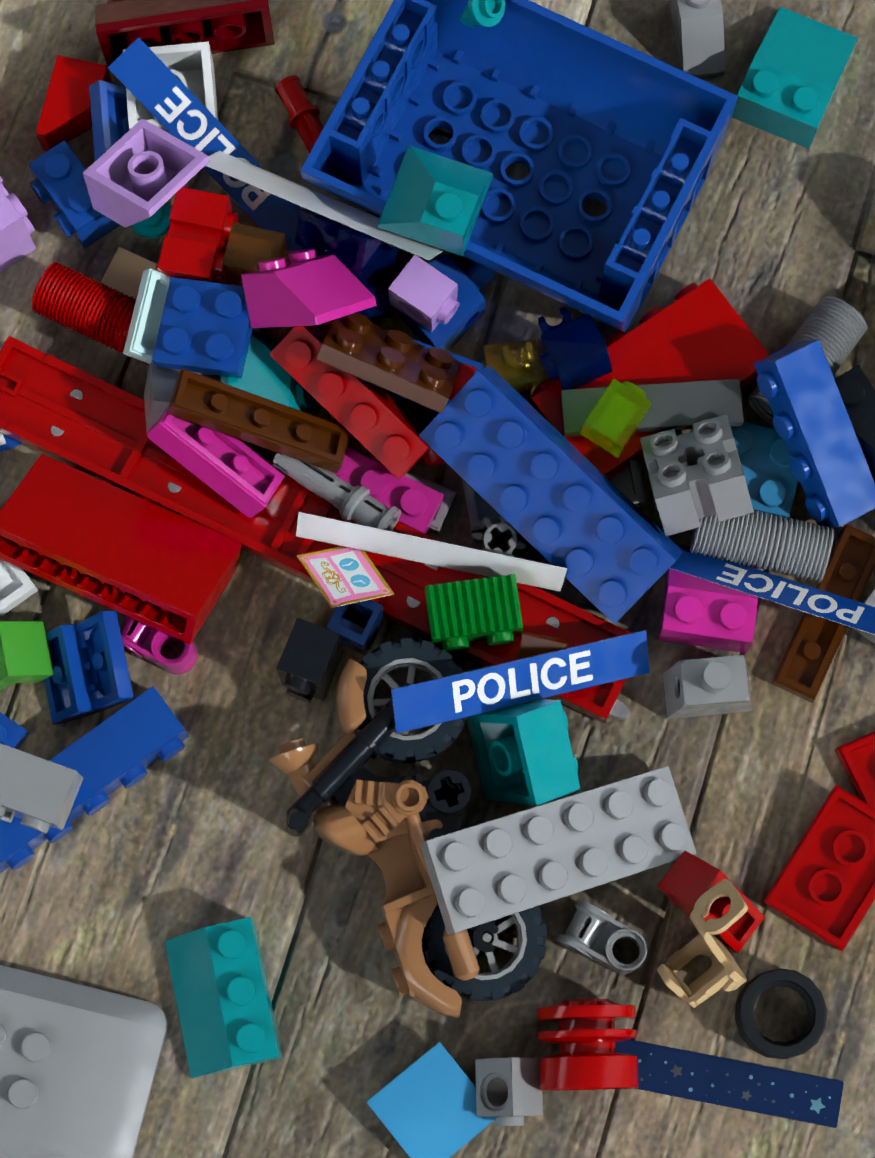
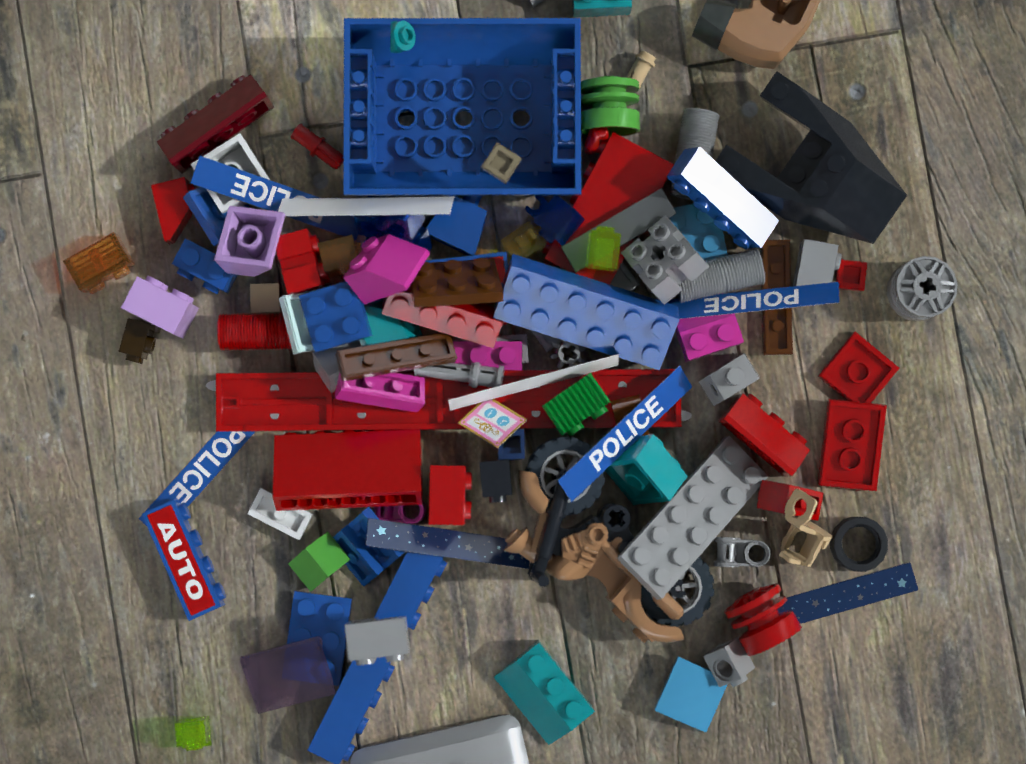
camera: 30 degrees left, 10 degrees up
teal slope [378,145,493,256] -> none
lavender brick [388,254,460,333] -> none
none -> dark blue sticker [366,518,530,569]
none -> red brick [429,465,472,525]
none -> dark tan tile [481,142,522,184]
none -> bright green wheel [581,76,640,137]
none -> red arm [584,127,609,155]
none -> tan pin [626,50,656,89]
none -> red slope [718,393,810,477]

